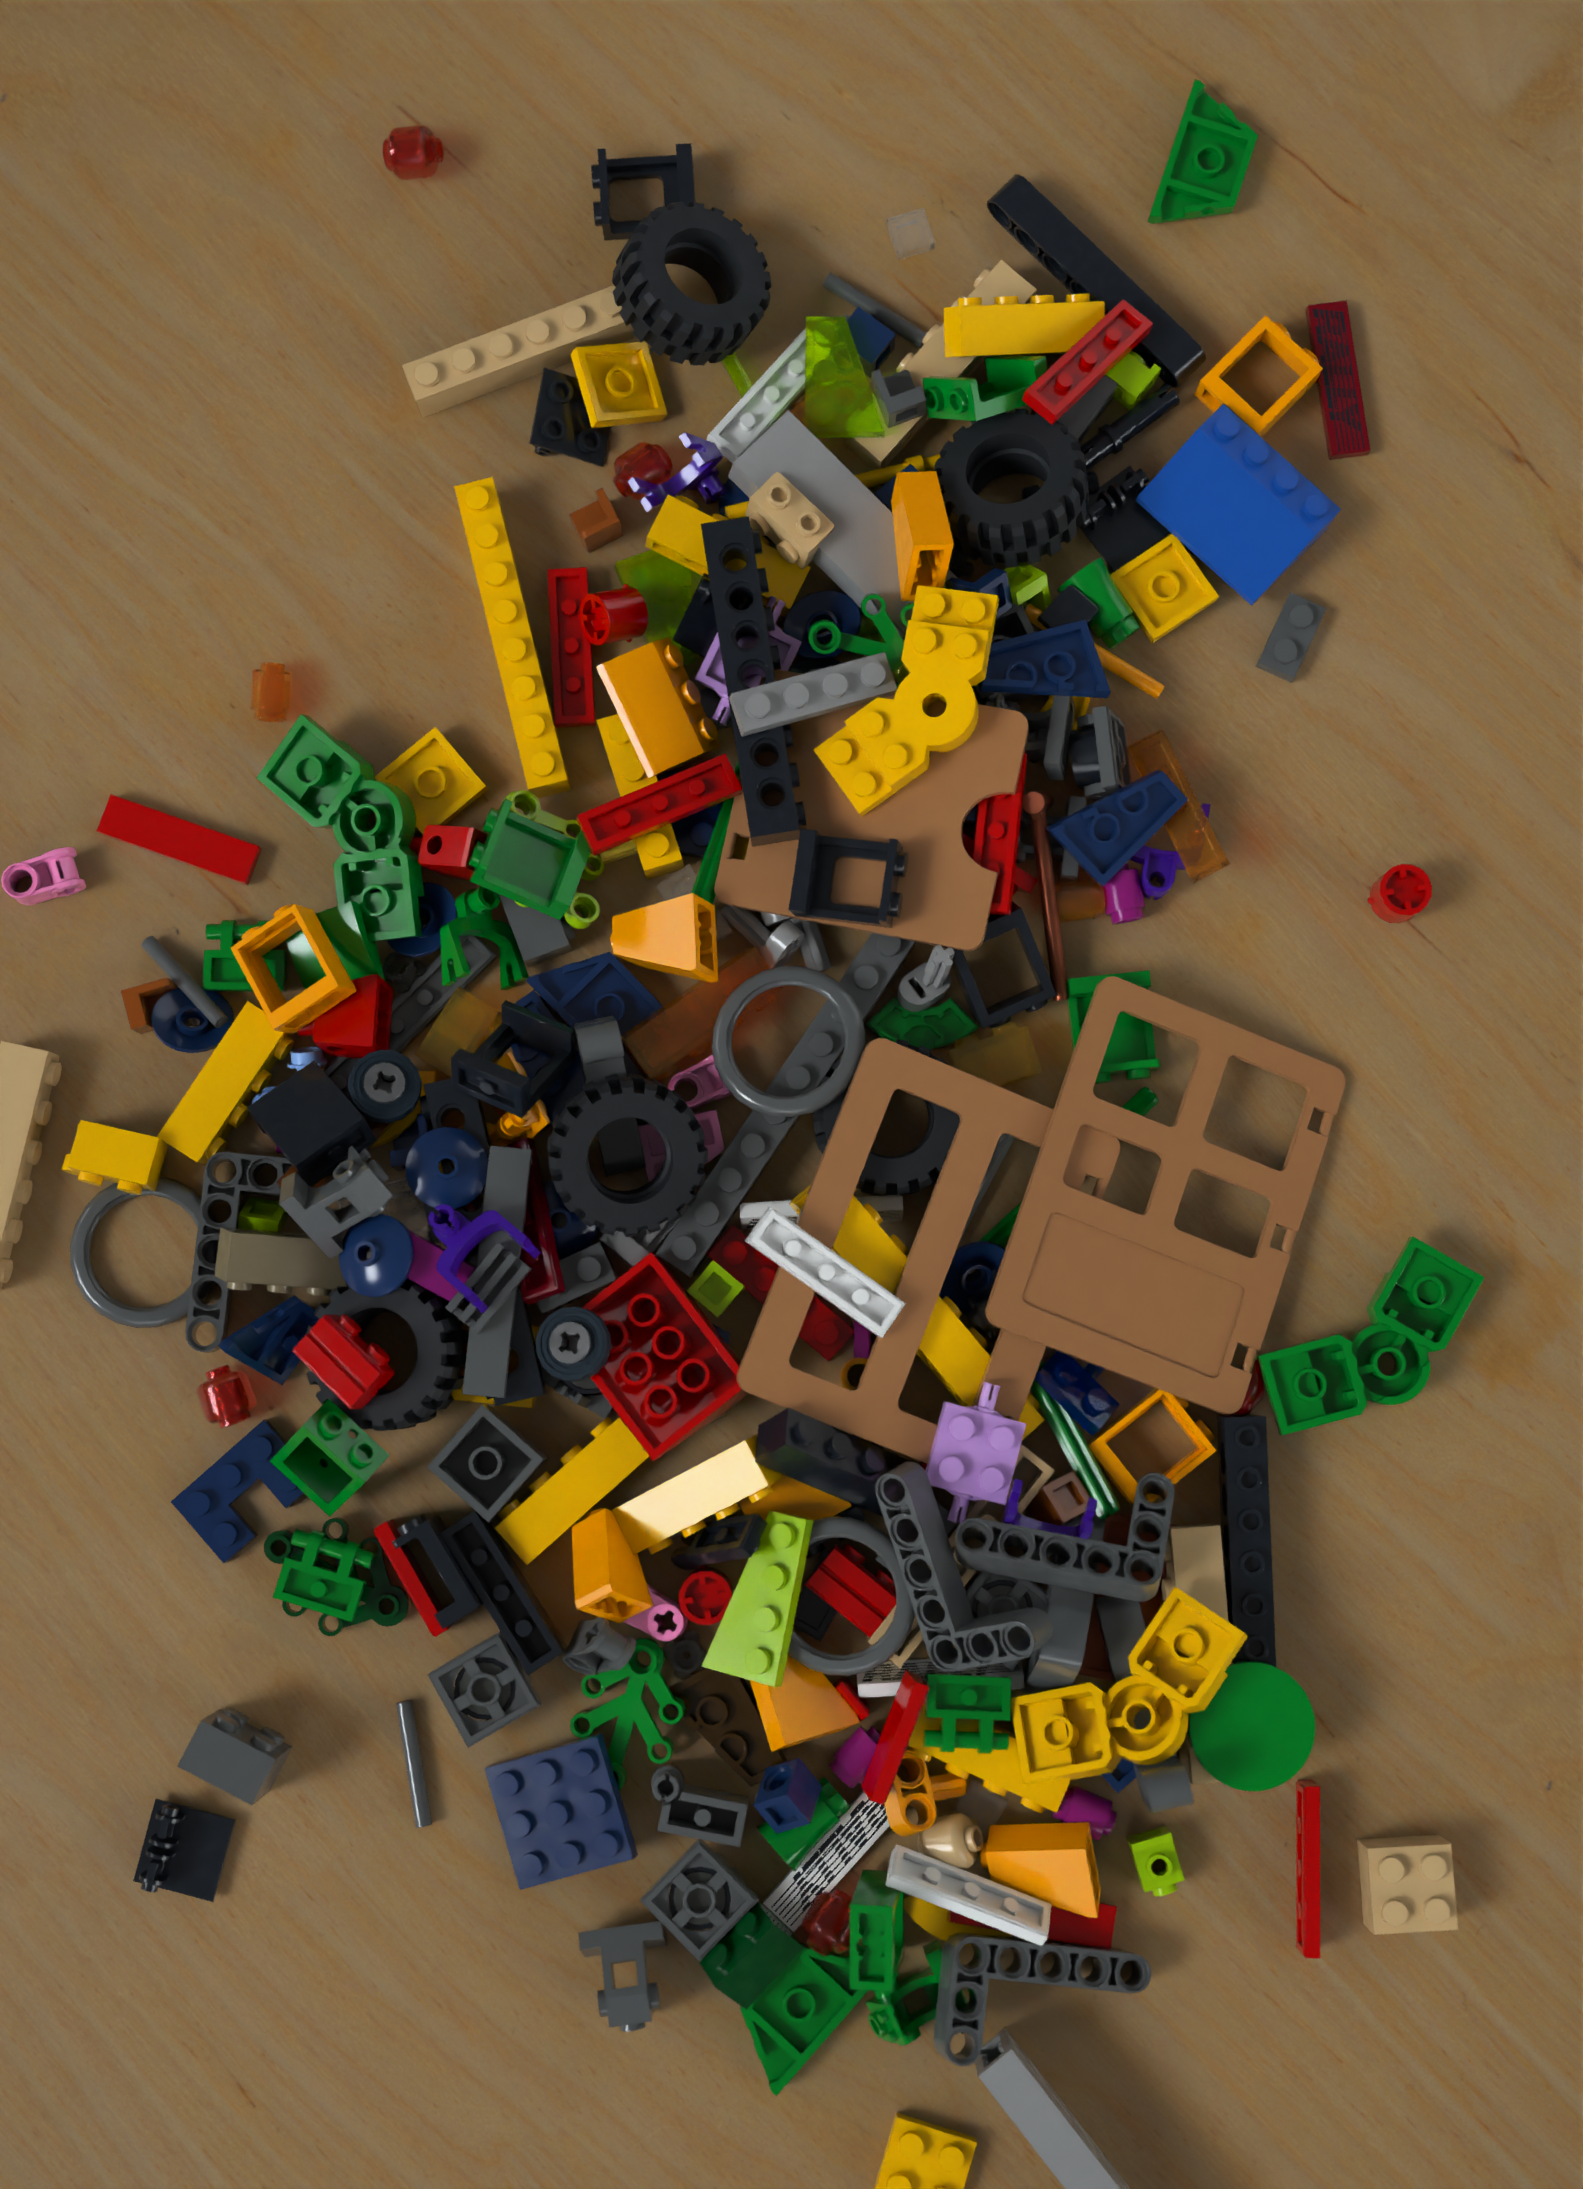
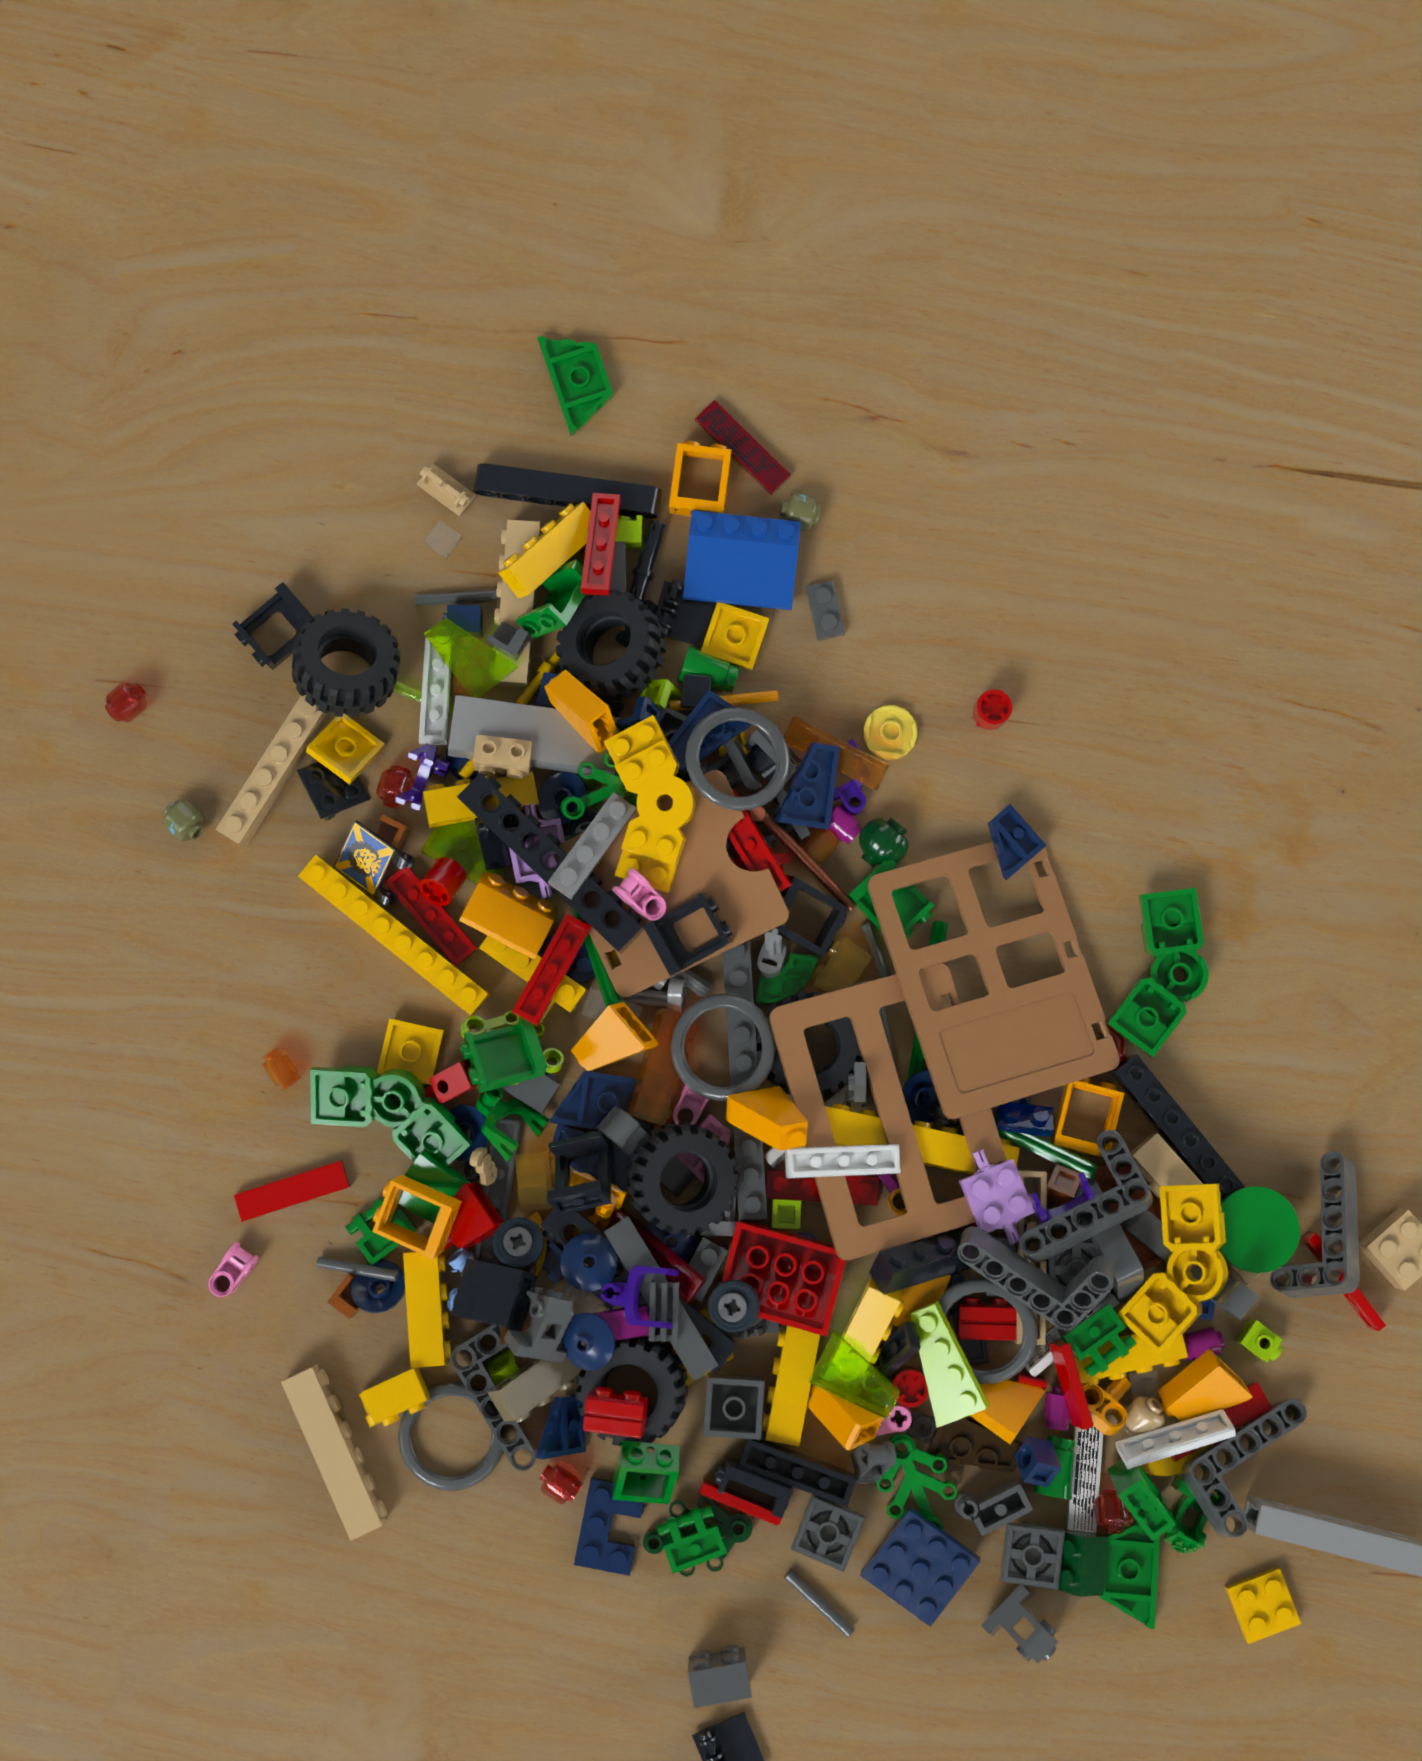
camera: 40 degrees left, 0 degrees up
none -> olive head [163,800,205,841]
none -> flag [333,820,415,907]
none -> tan hinge [416,464,476,517]
none -> tan piece [470,1147,498,1186]
none -> bright pink piece [612,868,666,920]
none -> dark grey wedge [685,707,790,811]
none -> light orange slope [726,1086,808,1151]
none -> olive head [779,493,821,531]
none -> clear neon green wing [809,1330,900,1419]
none -> dark grey plate [845,1062,867,1107]
none -> dark green plant [859,817,909,868]
none -> dark grey bar [860,923,890,979]
none -> light yellow tile [863,705,918,760]
none -> dark blue wing [987,804,1047,880]
none -> dark grey beam [1270,1151,1360,1298]

